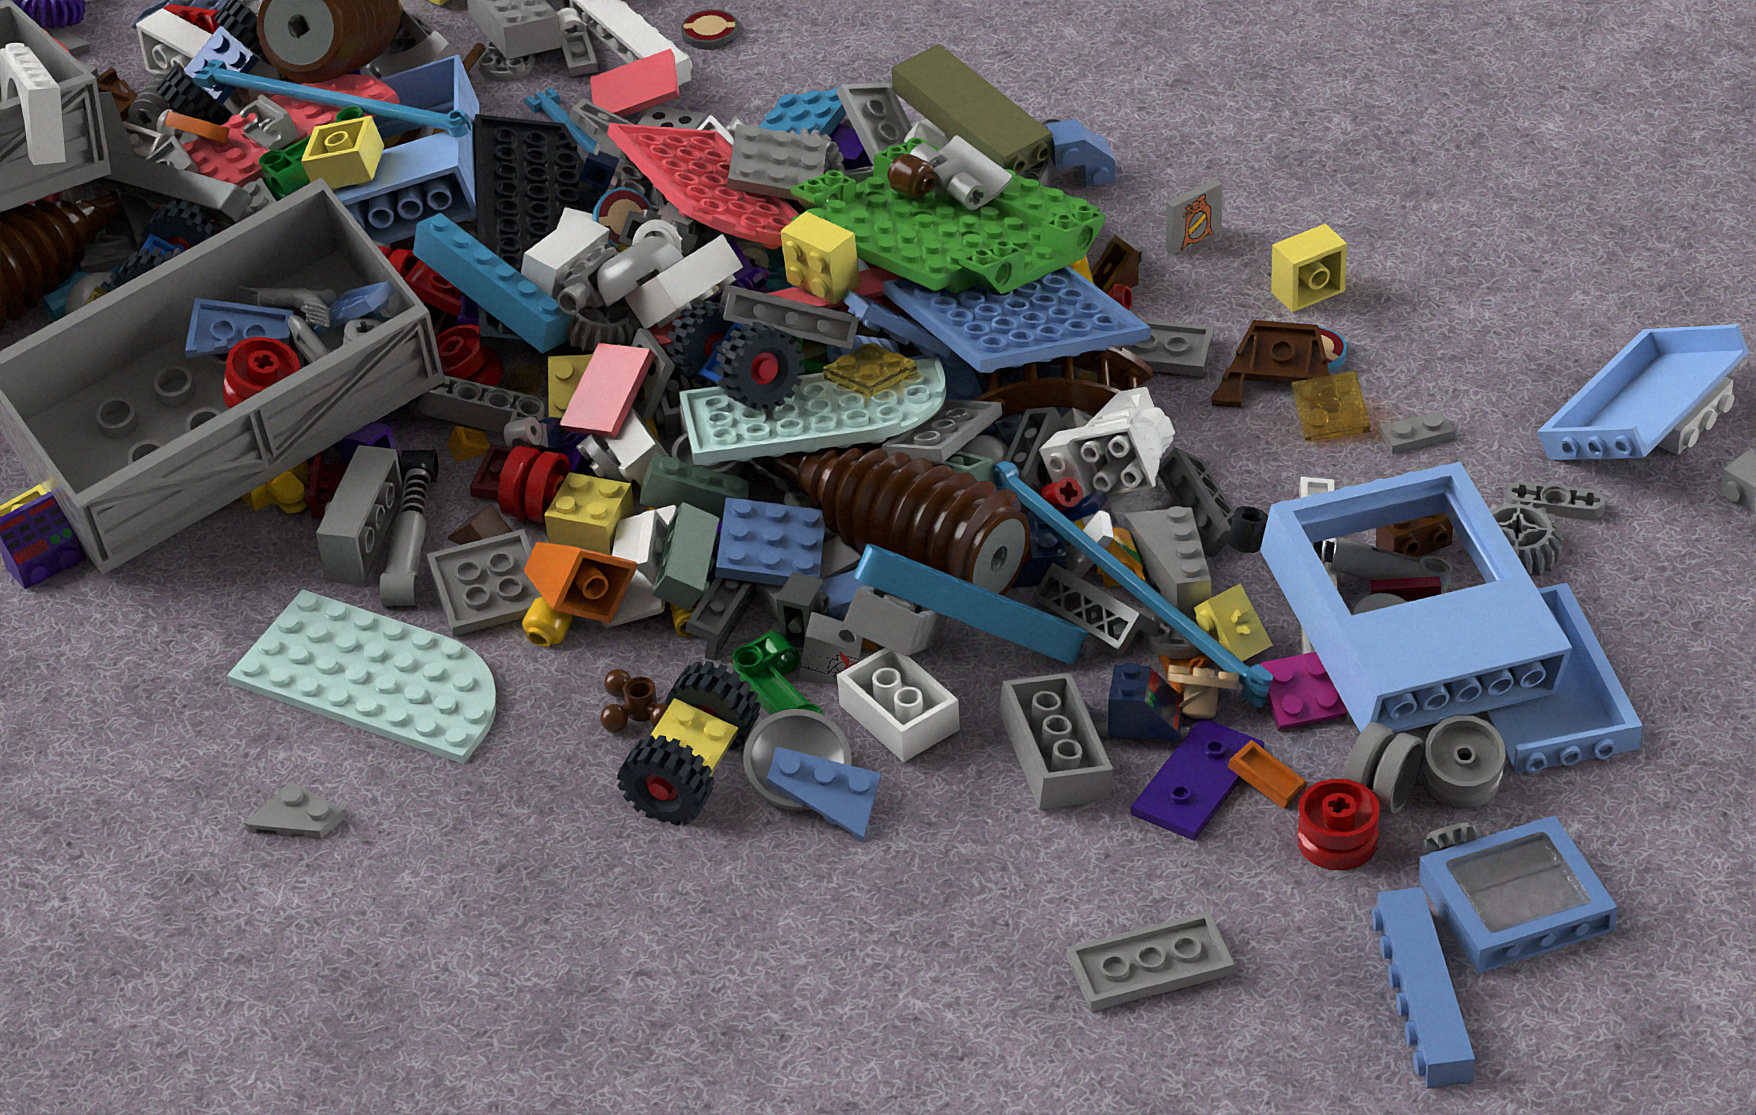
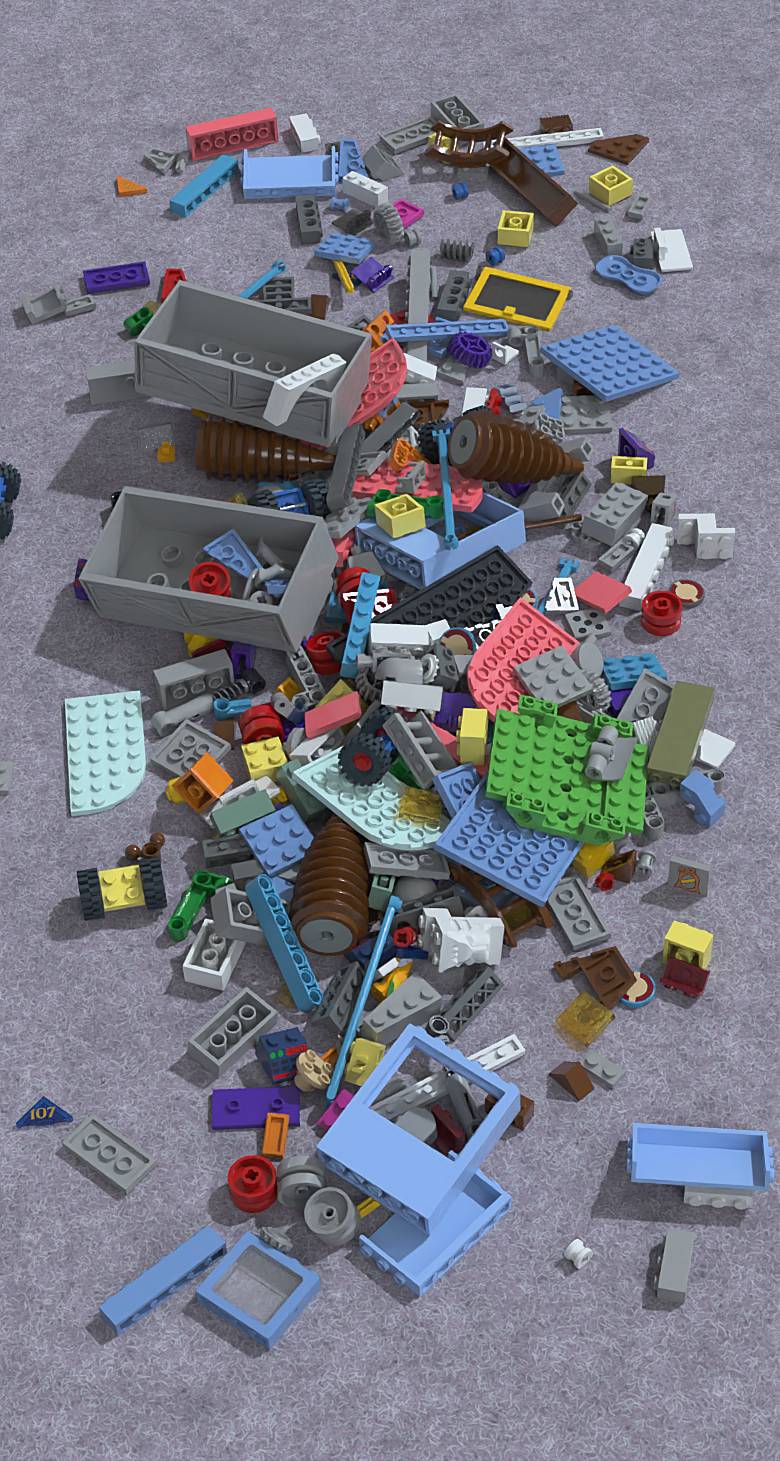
camera: 55 degrees right, 5 degrees up
light grey dish [743,709,852,810] -> none
medium blue wing [767,747,881,842] -> none
reddish brown head [887,154,935,199] -> none
light grey gear [1490,501,1564,576] -> none
light grey beam [1506,481,1605,520] -> none
none -> clear blue tile [16,1096,73,1129]
none -> dark azure piece [214,698,251,721]
none -> clear yellow tile [274,983,296,1009]
none -> light grey axle [370,1078,406,1107]
none -> reddish brown slope [549,1061,595,1101]
none -> white wheel [564,1239,593,1269]
none -> red wheel [641,591,682,636]
none -> dark red bracket [660,956,711,998]

